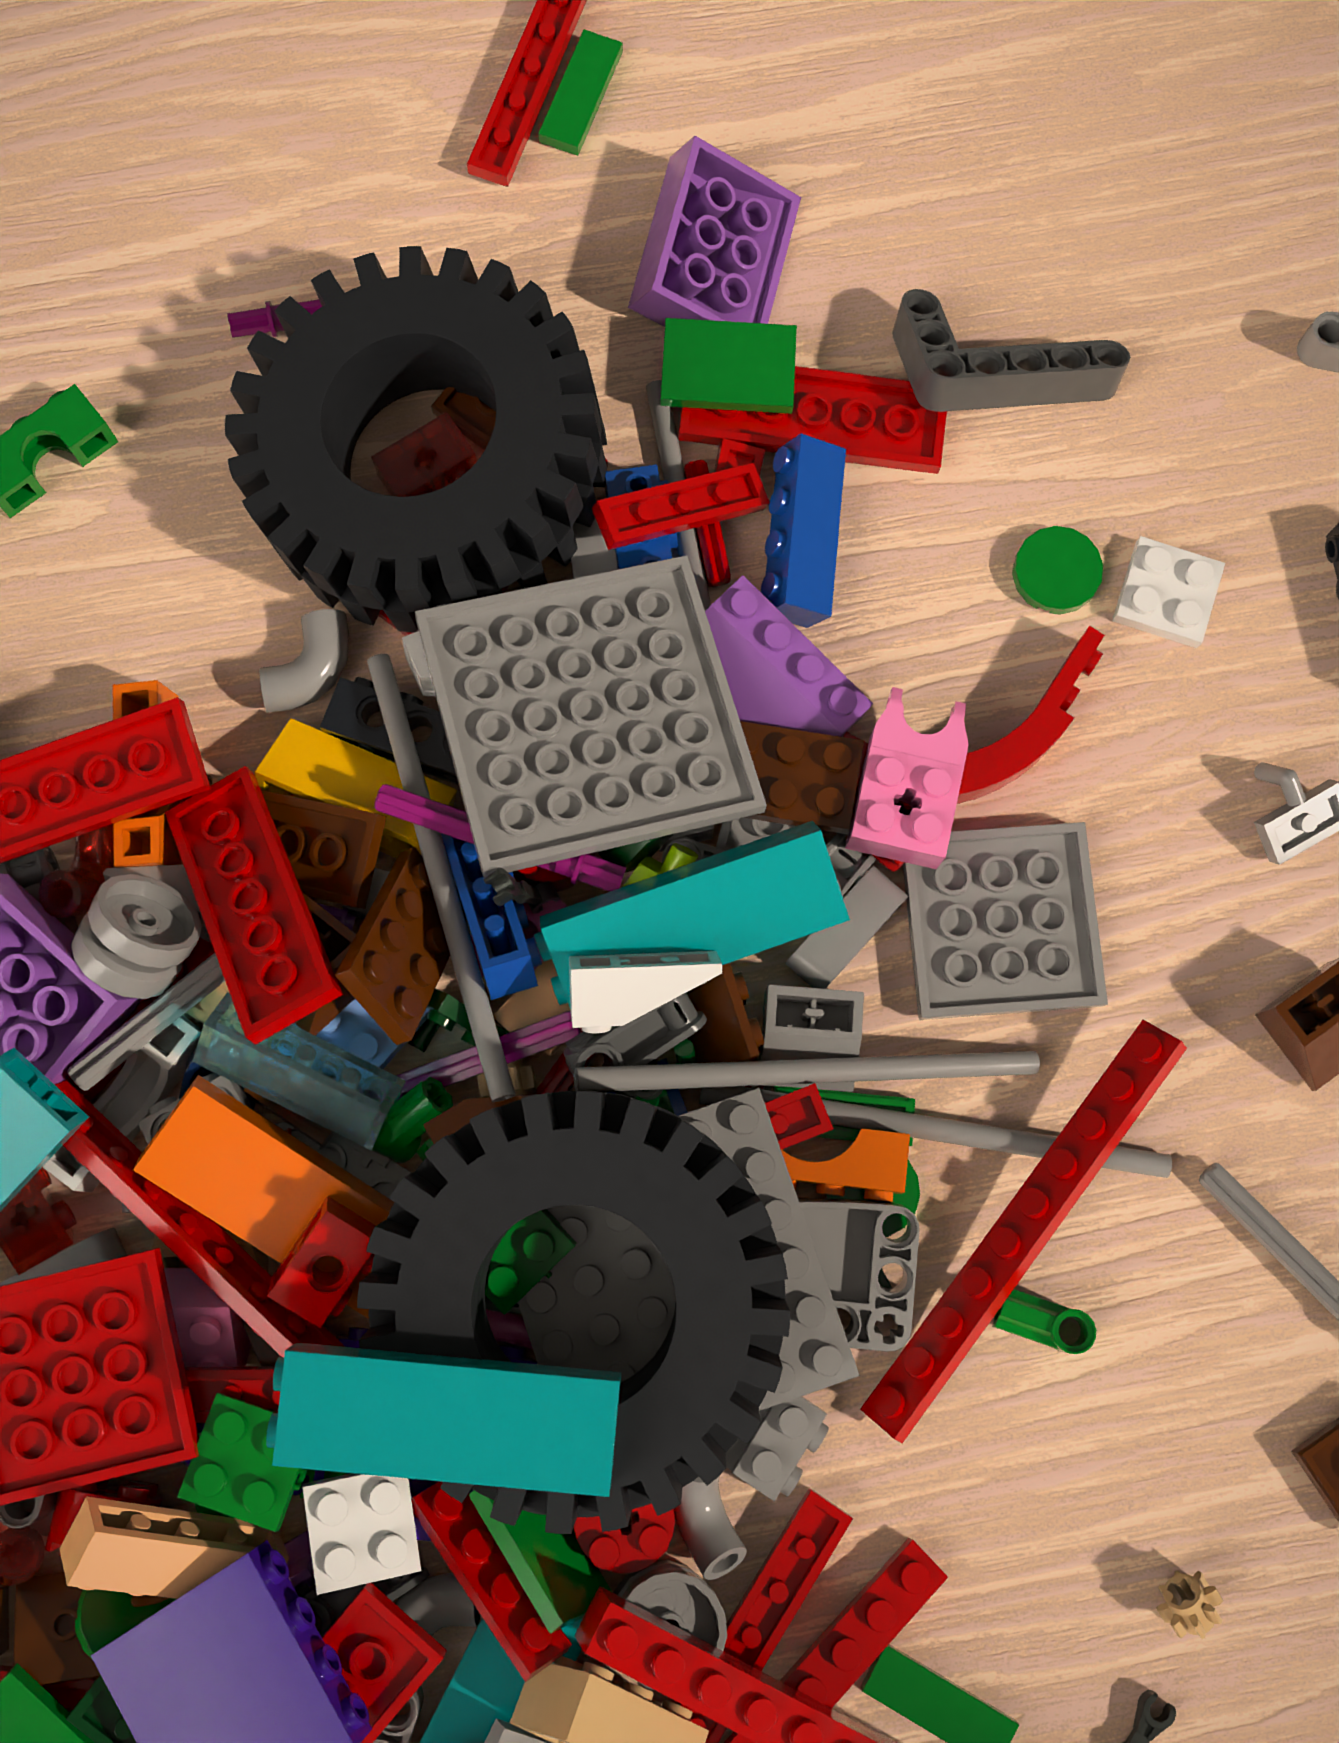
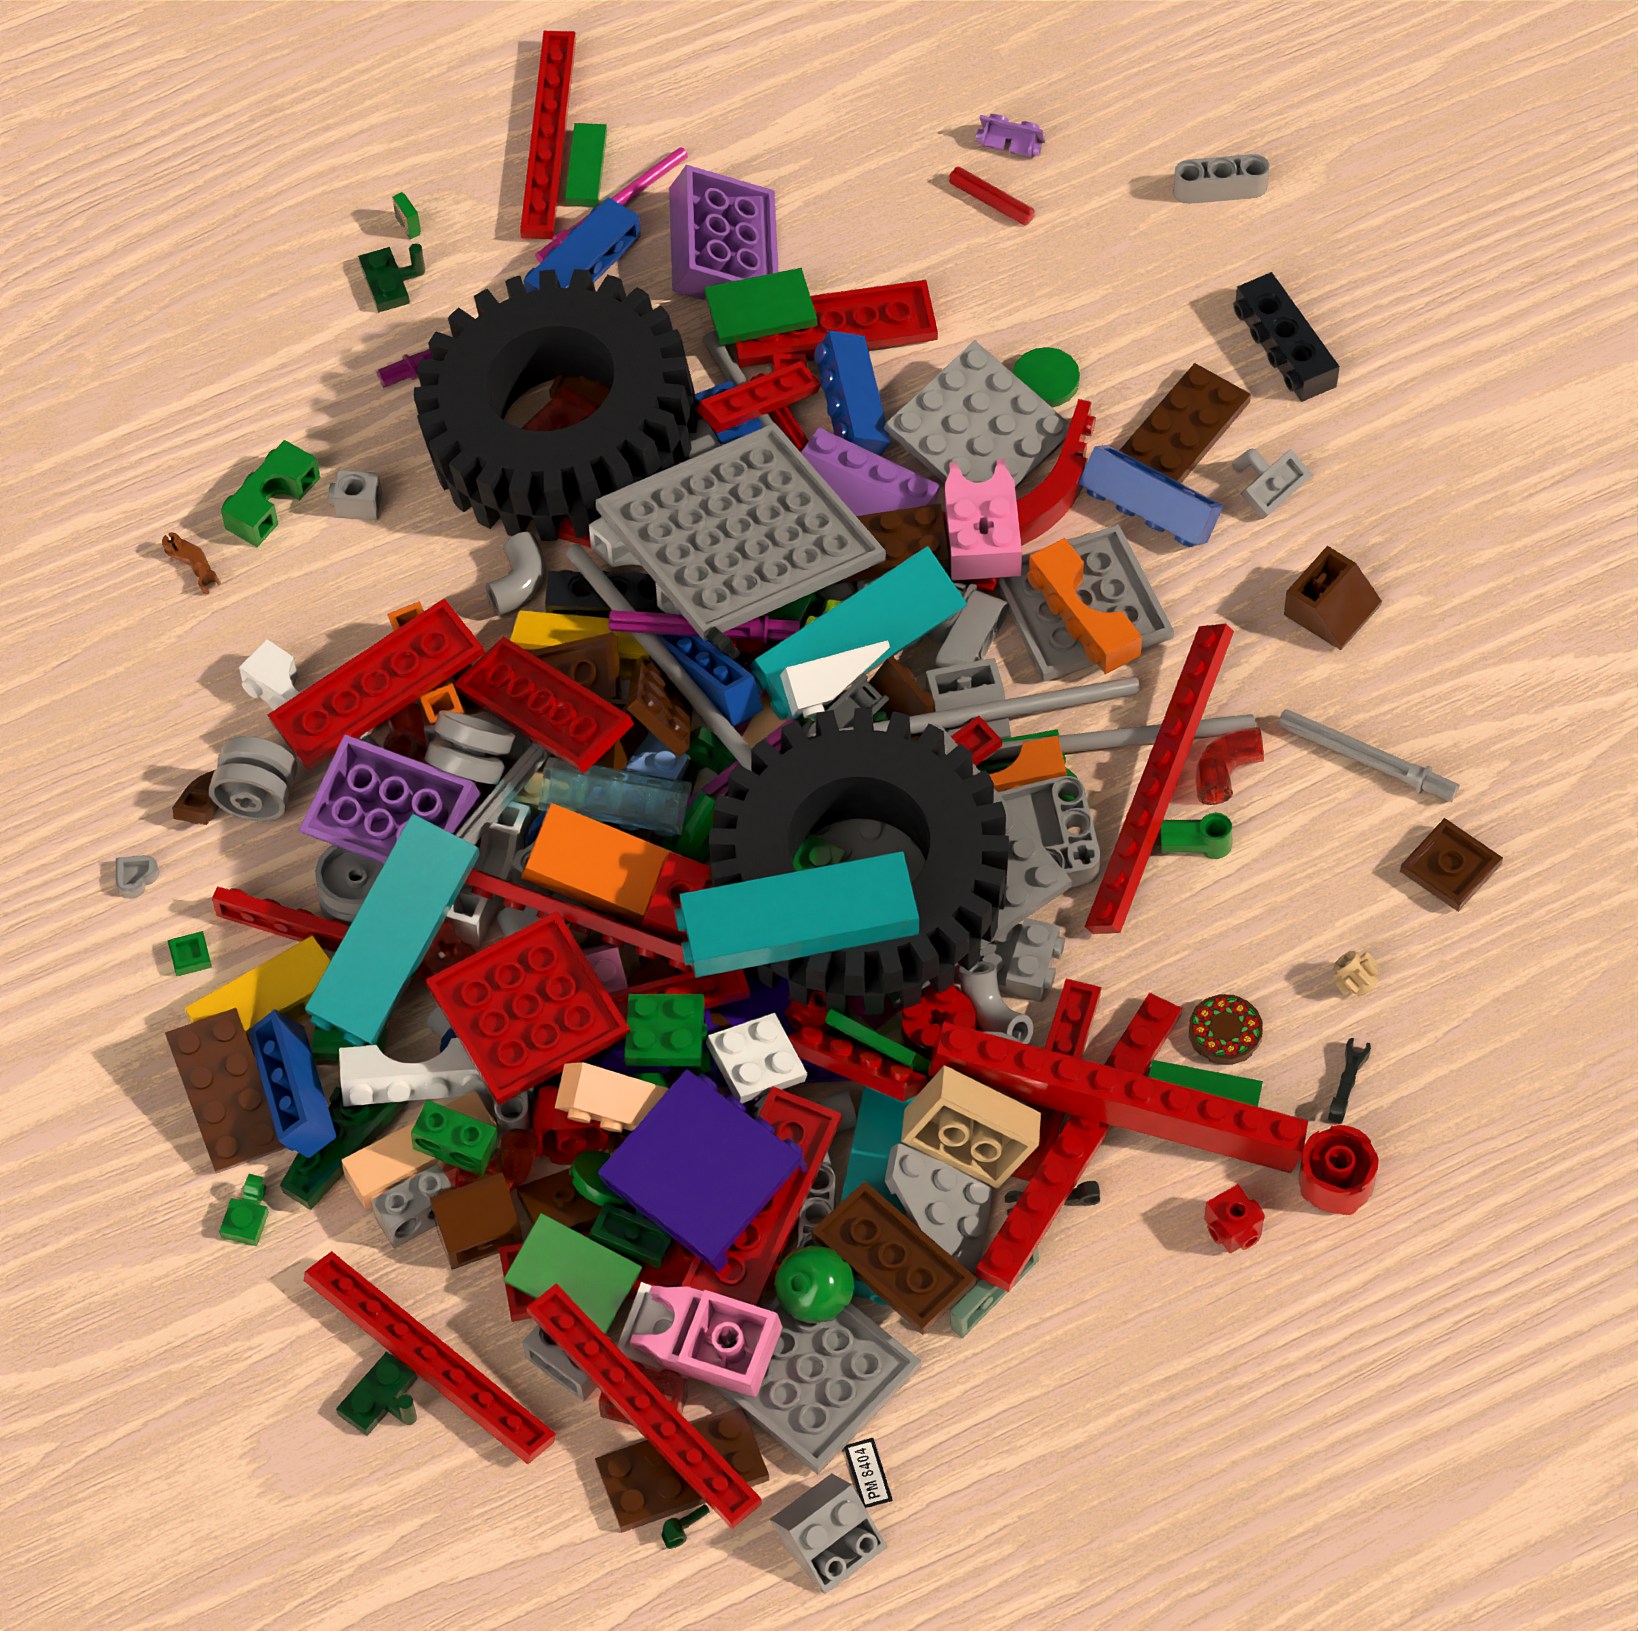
camera: 10 degrees left, 20 degrees down
dark grey beam [892,289,1131,412] -> none
white plate [1112,536,1225,648] -> none
none -> light grey brick [328,470,382,520]
none -> dark green plate [358,243,425,313]
none -> green tile [392,192,421,239]
none -> blue brick [524,197,641,293]
none -> dark pink bar [535,147,688,263]
none -> light grey plate [884,340,1070,489]
none -> red axle [949,166,1035,226]
none -> medium lavender hinge [976,114,1046,158]
none -> orange arch [1027,538,1142,674]
none -> brick [1078,445,1224,547]
none -> reddish brown plate [1119,363,1251,483]
none -> tile [1189,994,1263,1065]
none -> clear red cylinder [1195,727,1264,805]

